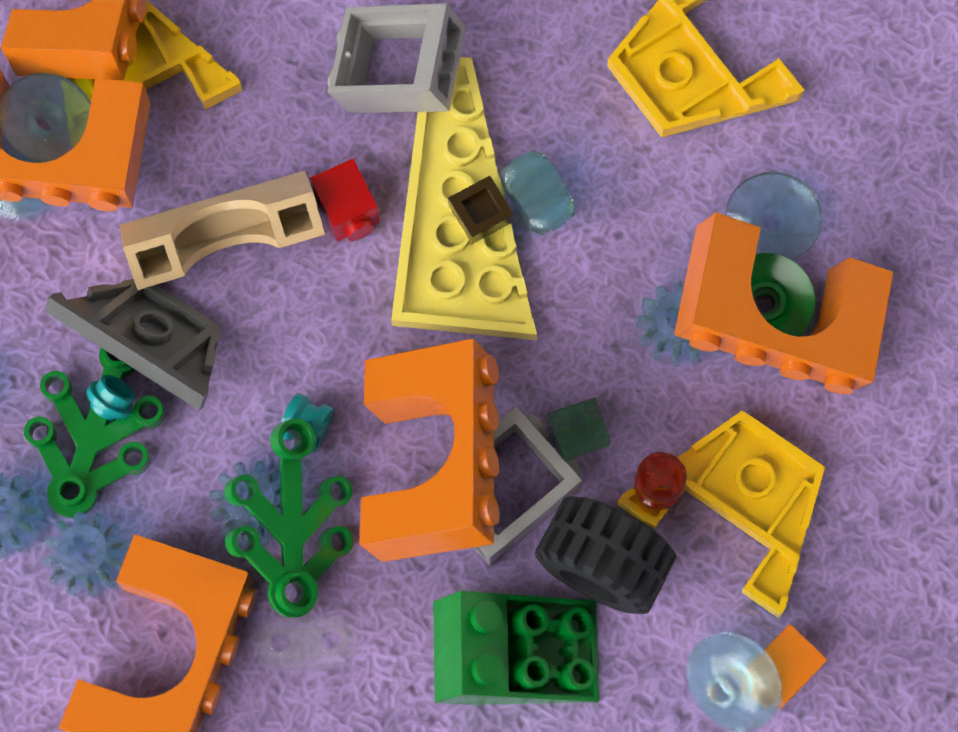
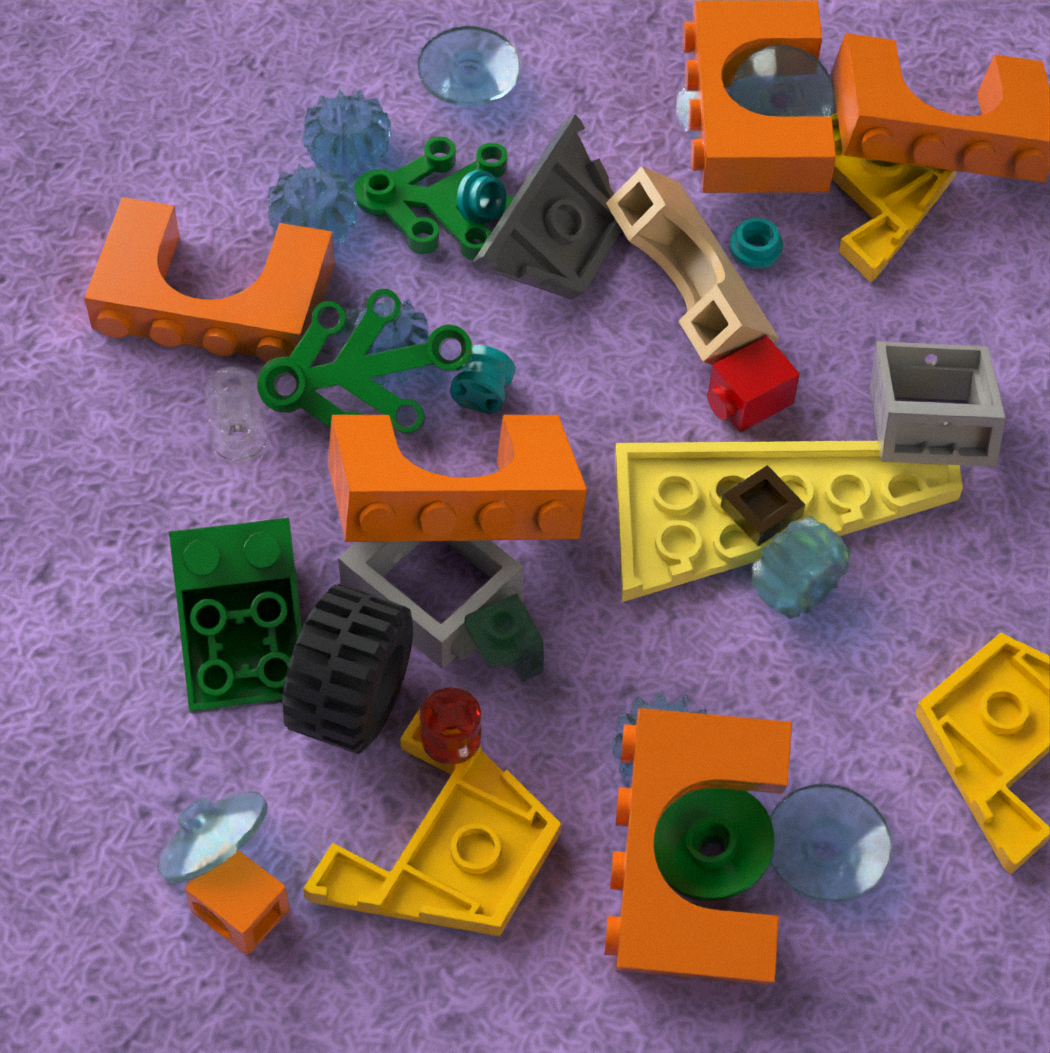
camera: 80 degrees right, 15 degrees down
none -> teal plate [729,217,783,269]

